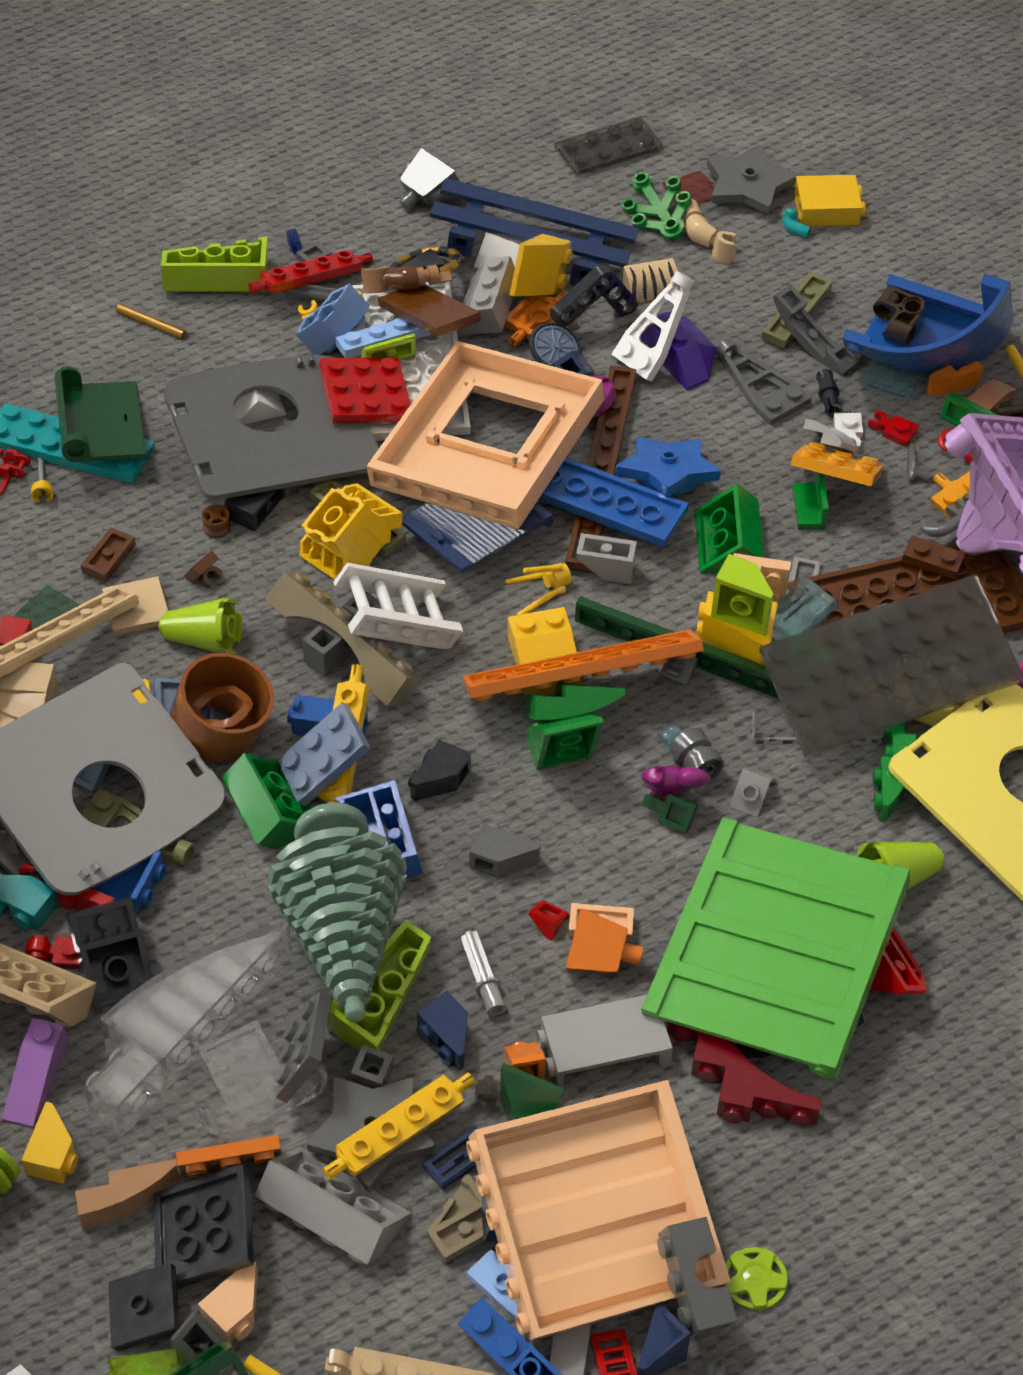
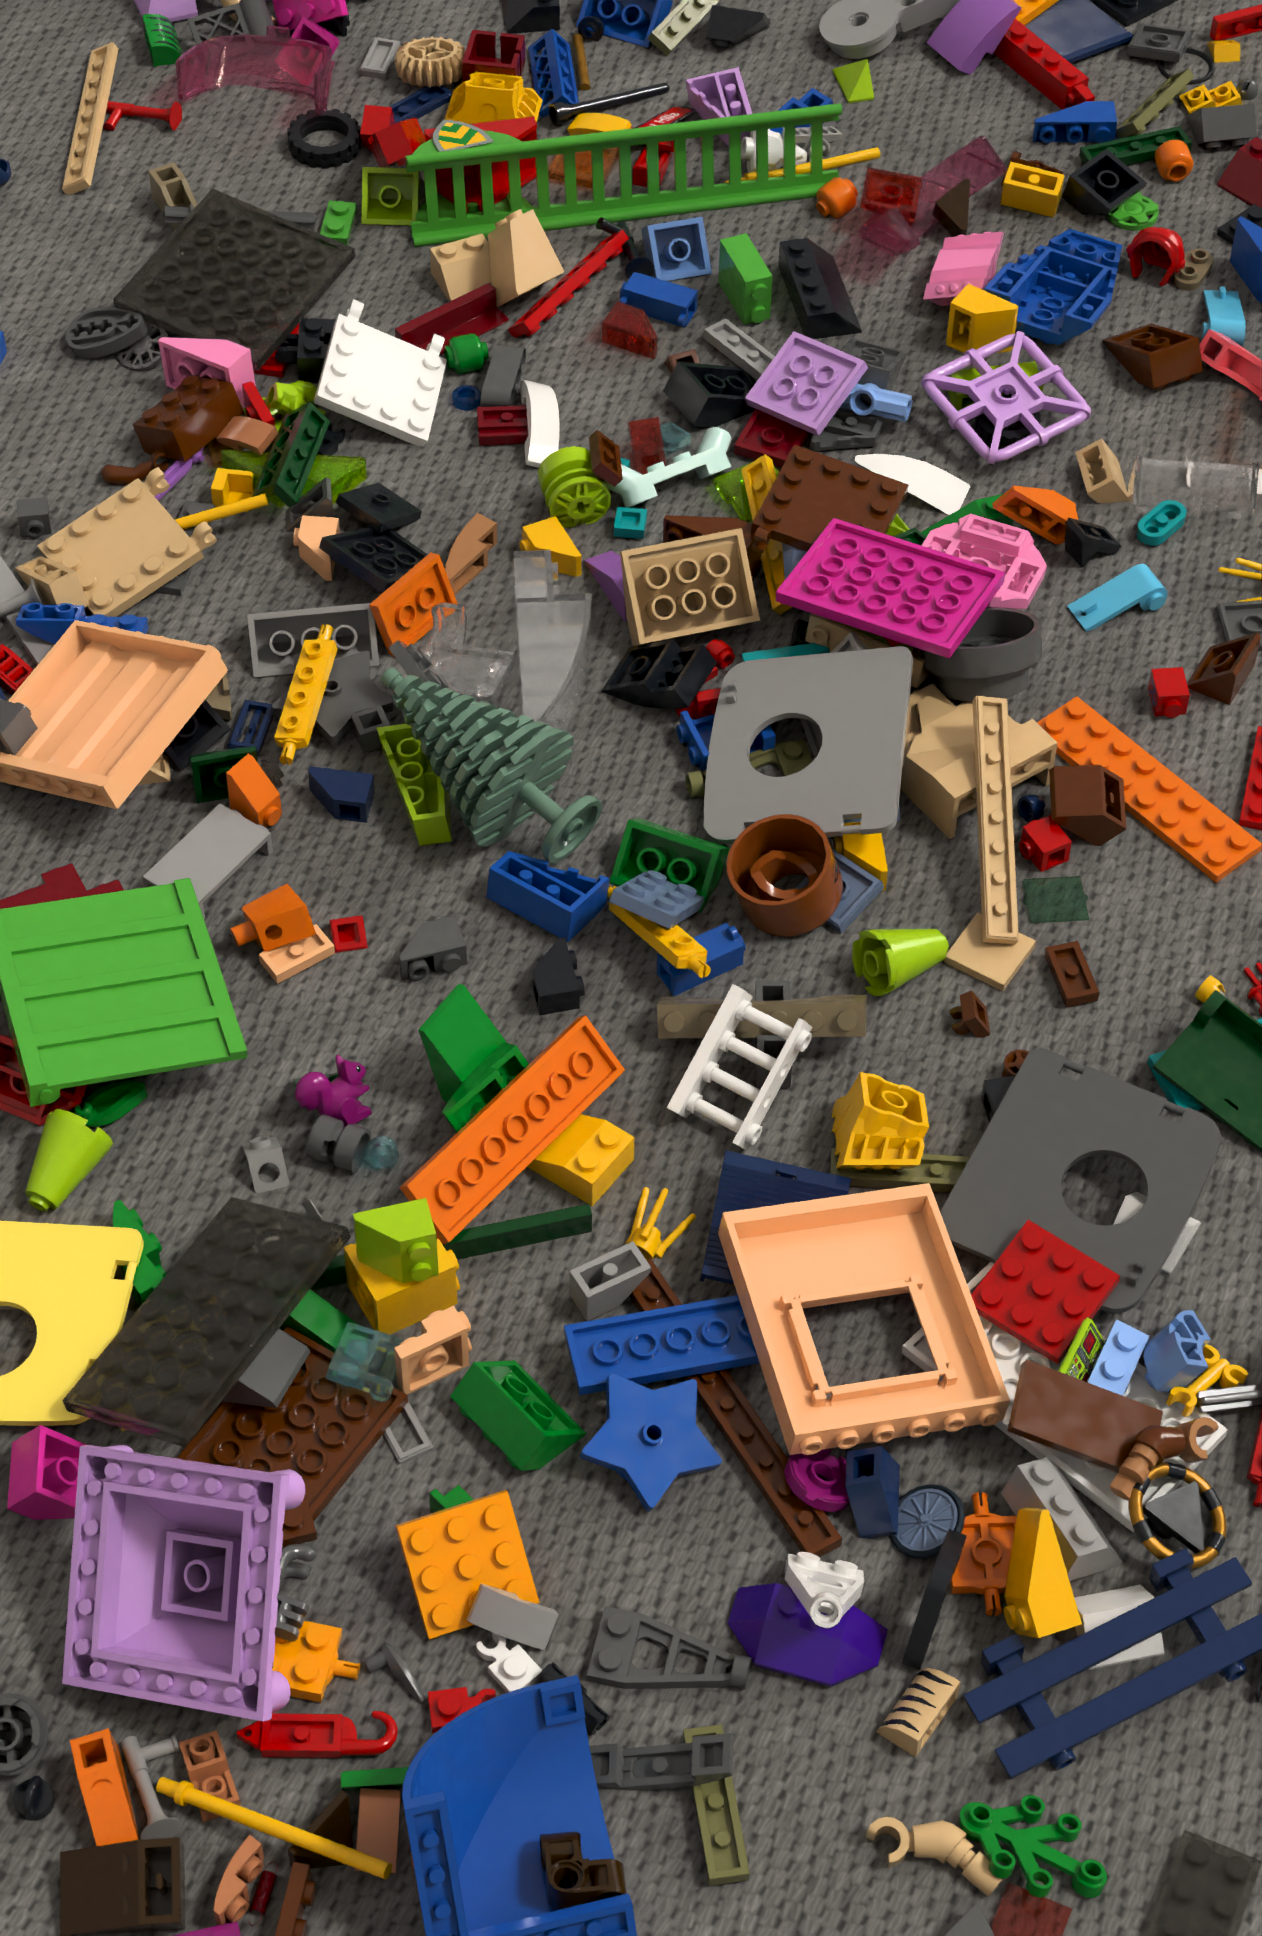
camera: 140 degrees right, 0 degrees up
light grey axle [461,930,507,1017] -> none

